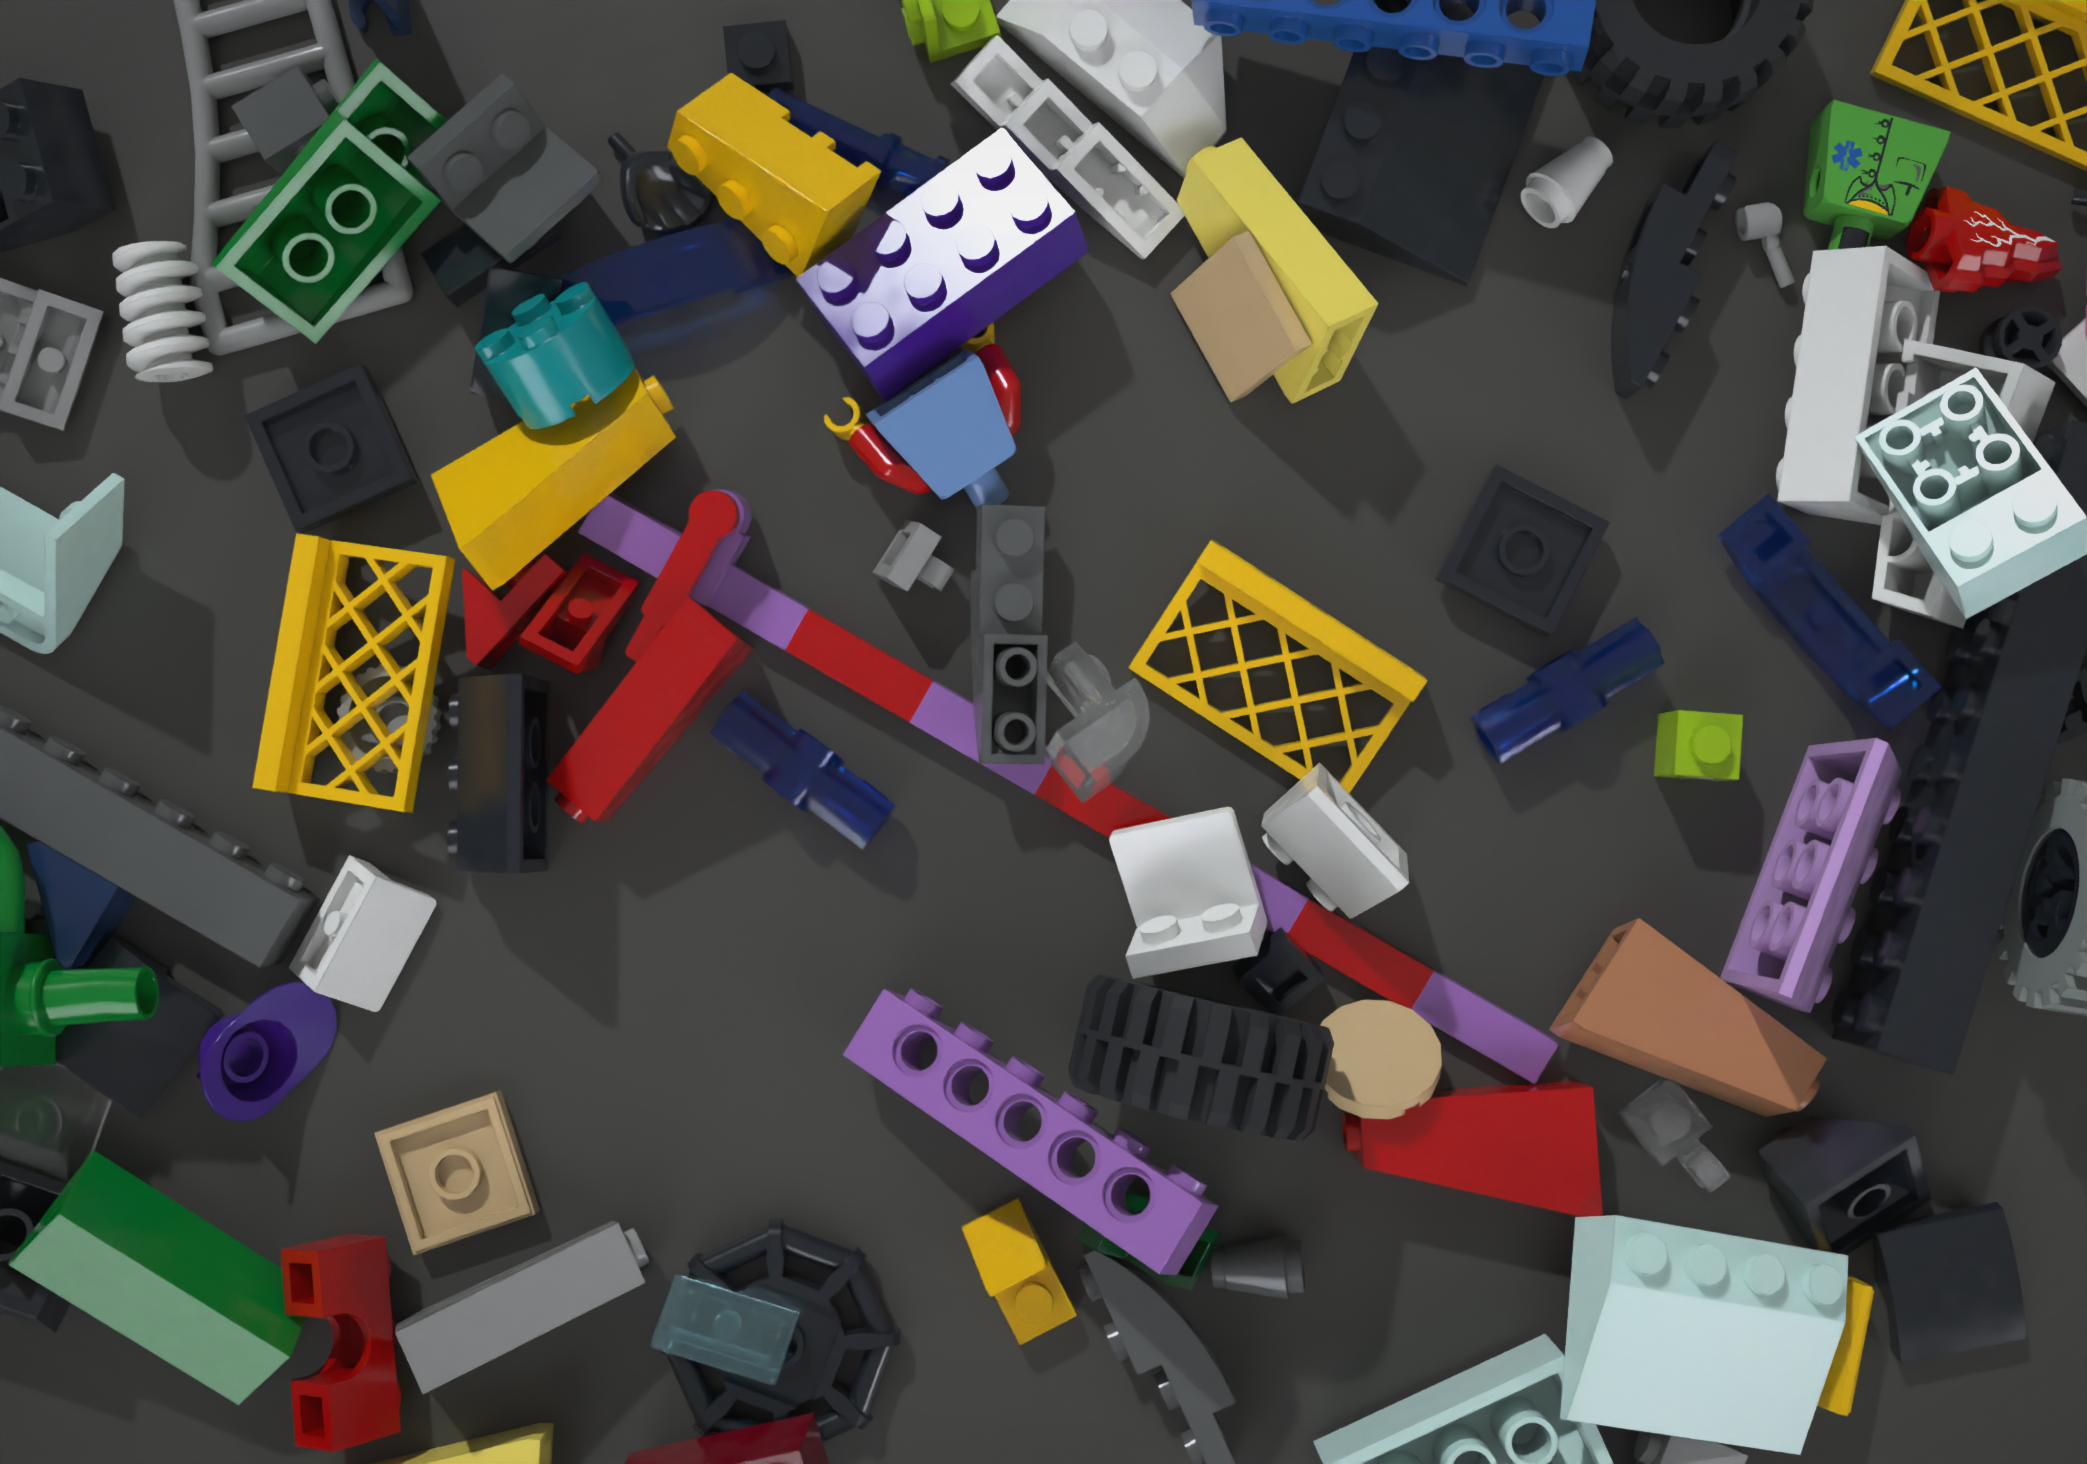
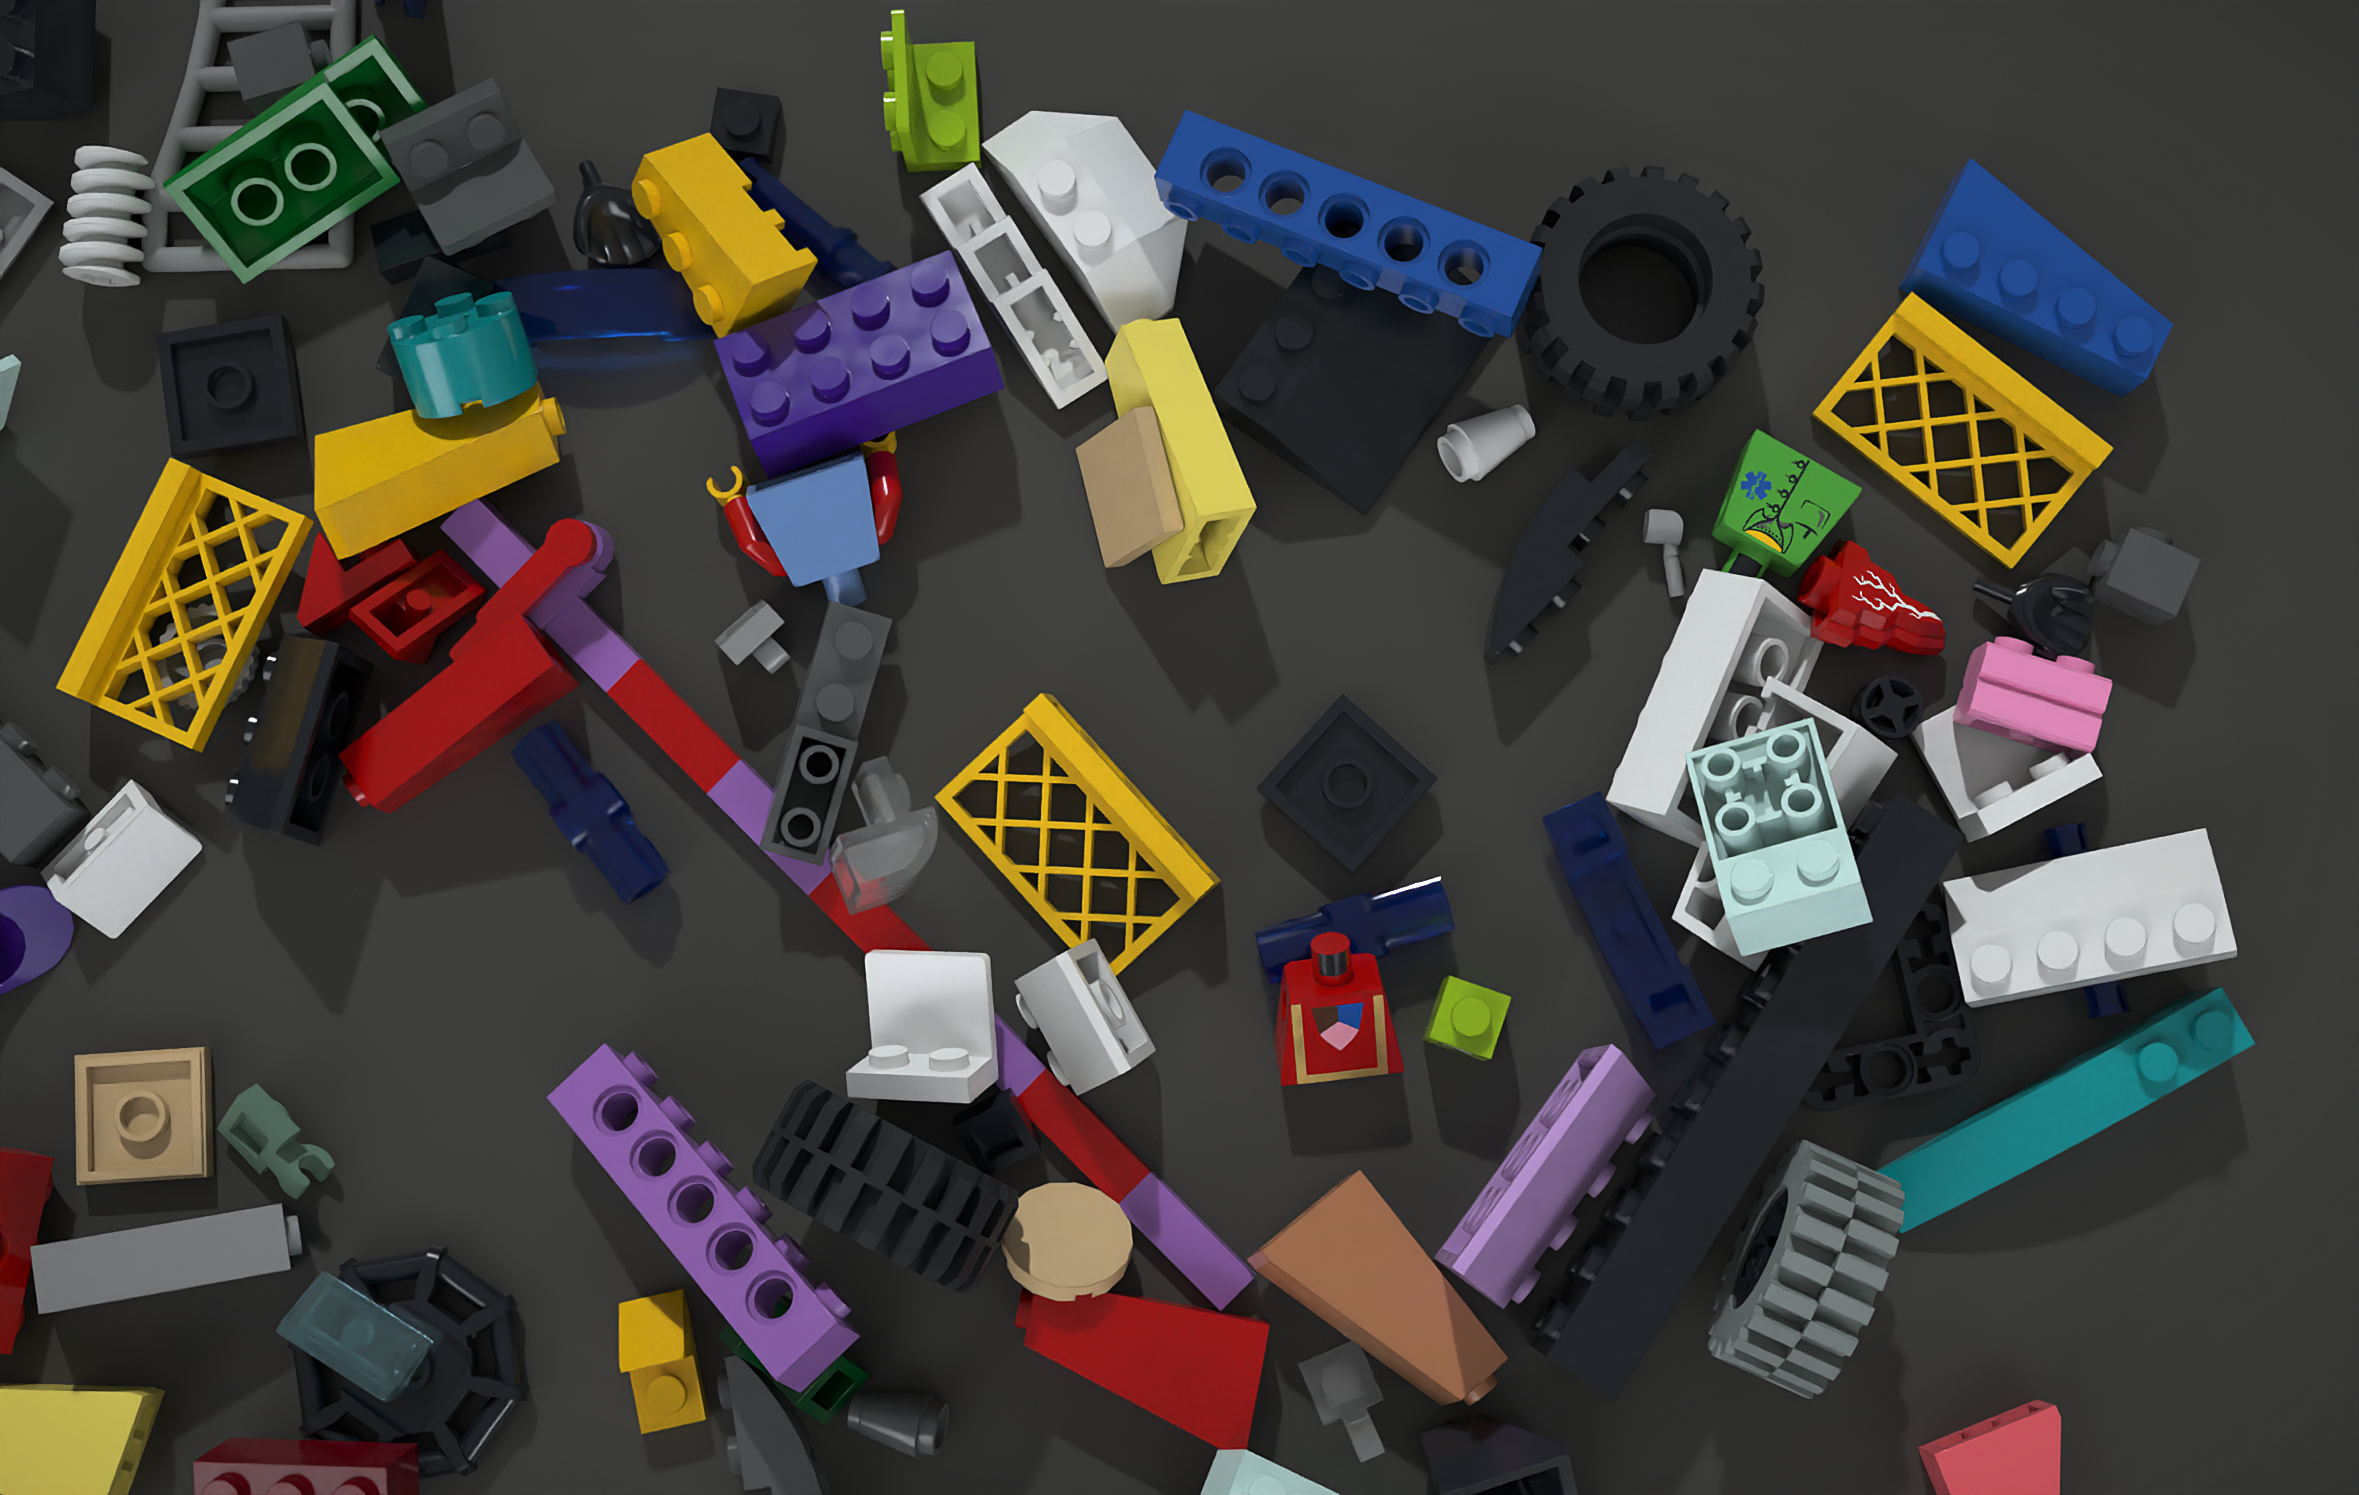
camera: 15 degrees right, 5 degrees down
none -> sand green plate [217,1083,335,1199]
none -> red torso [1274,932,1404,1086]

